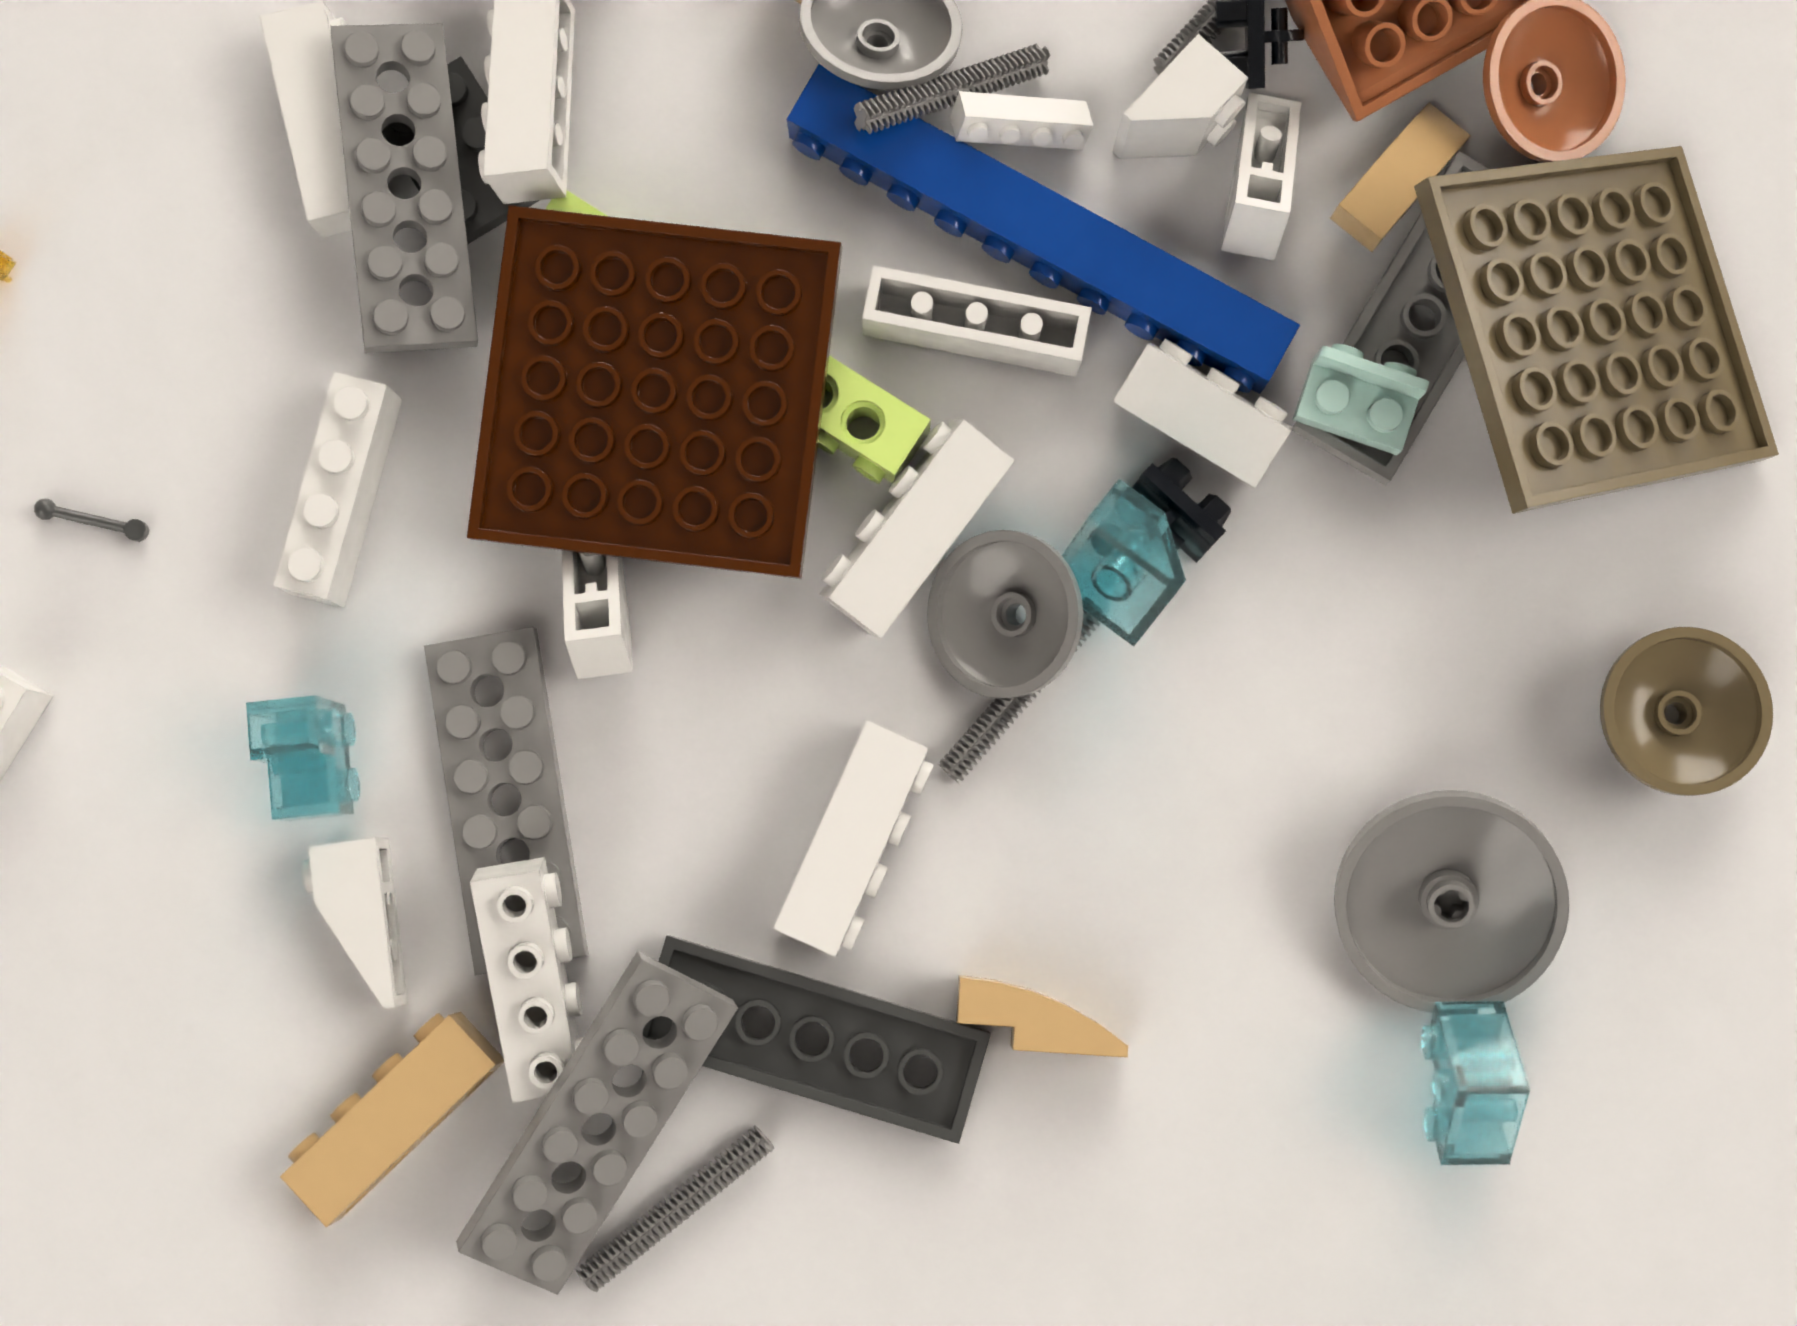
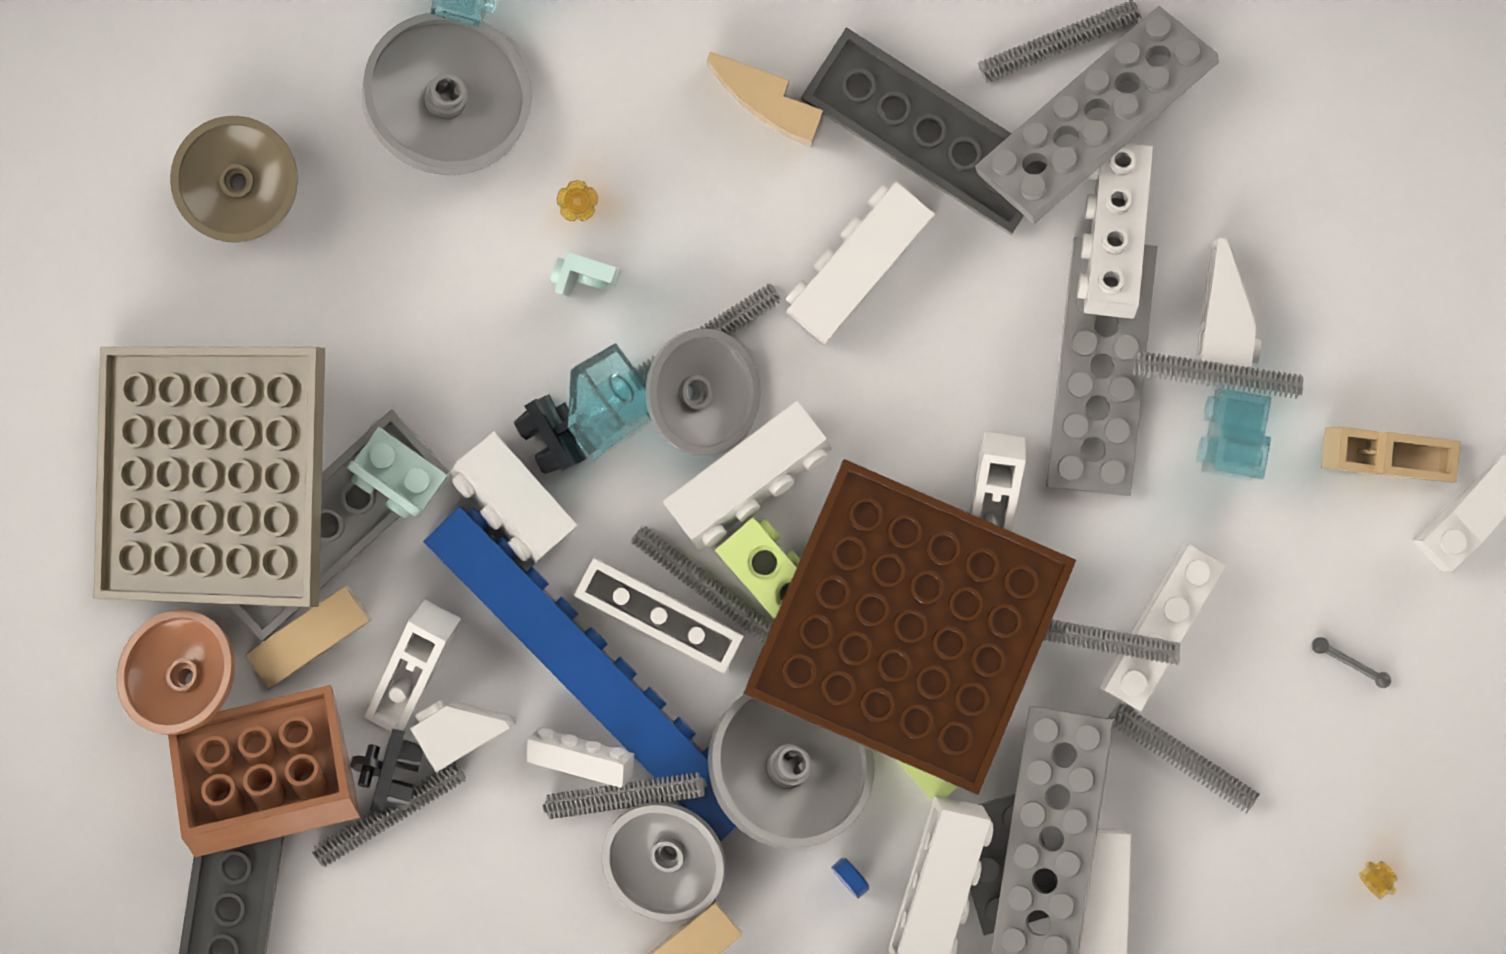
camera: 170 degrees left, 5 degrees up
tan brick [280,1012,504,1227] -> none
none -> light aqua bracket [550,251,621,296]
none -> clear yellow plate [557,180,598,221]
none -> light grey axle [630,525,772,643]
none -> light grey dish [708,694,875,849]
none -> blue tile [831,858,870,899]
none -> light grey axle [1044,619,1181,665]
none -> light grey axle [1108,701,1260,814]
none -> light grey axle [1133,350,1303,399]
none -> tan slope [1321,427,1461,483]

